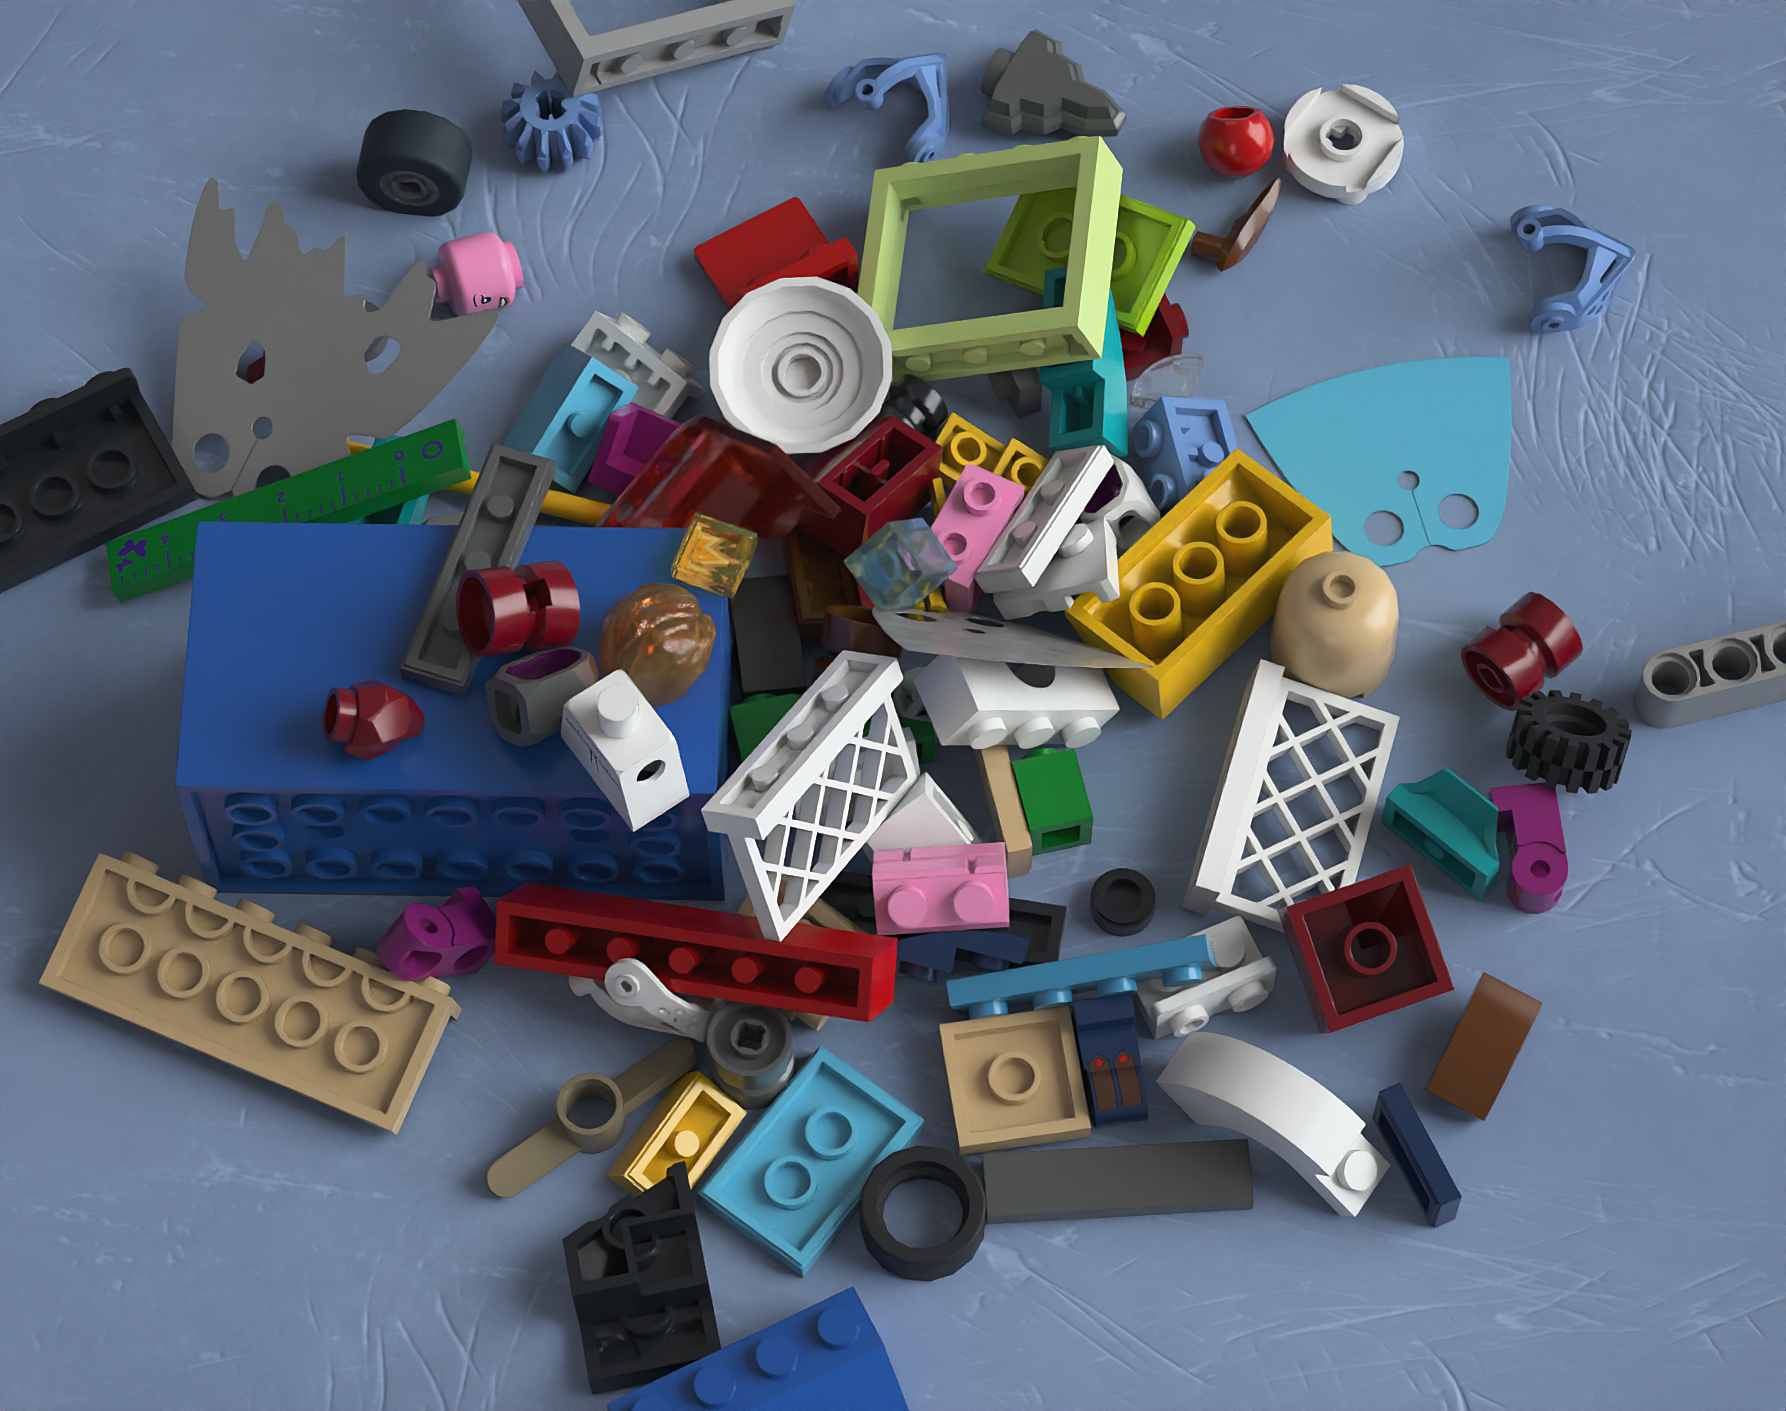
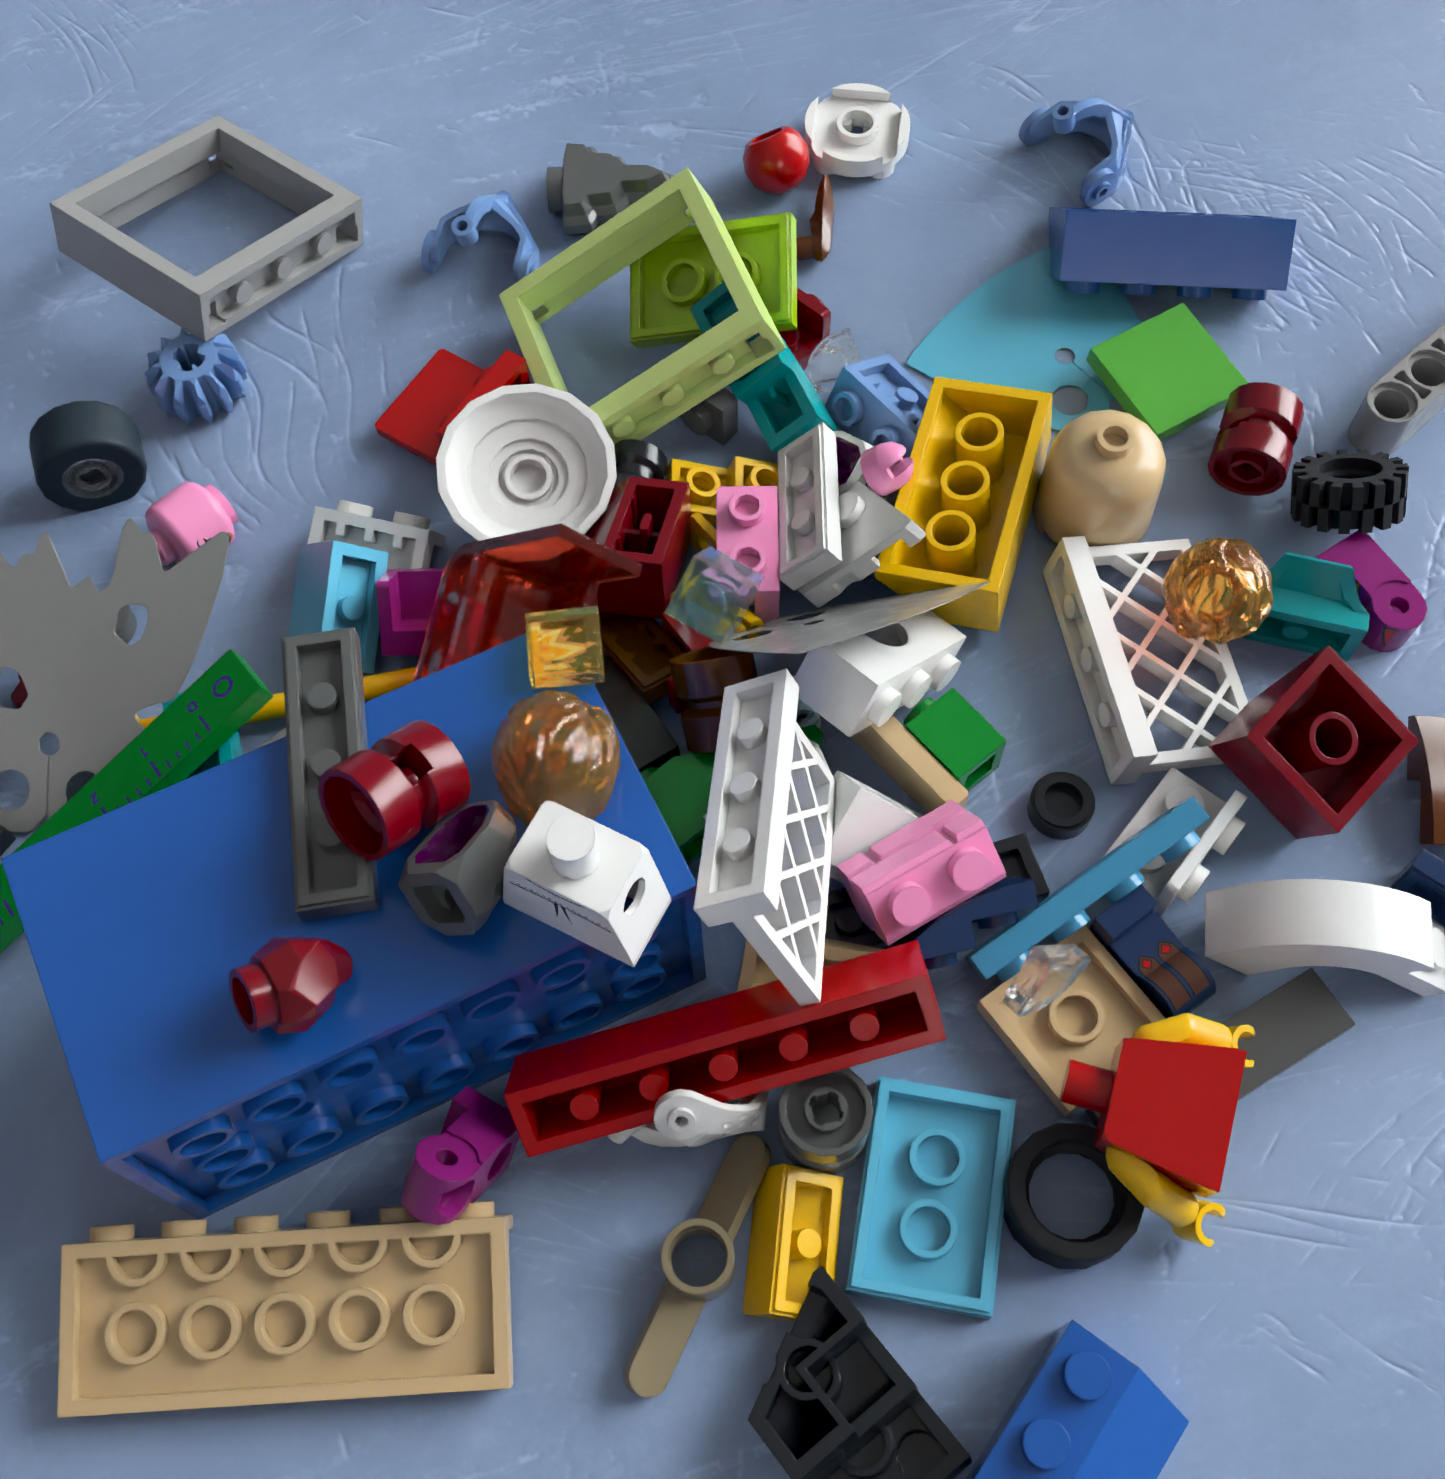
camera: 25 degrees left, 0 degrees up
none -> bright pink hinge [860,441,914,496]
none -> clear tile [1002,944,1092,1017]
none -> blue slope [1048,207,1297,300]
none -> red torso [1060,1013,1255,1247]
none -> bright green tile [1086,303,1248,441]
none -> clear orange hair [1163,537,1273,645]

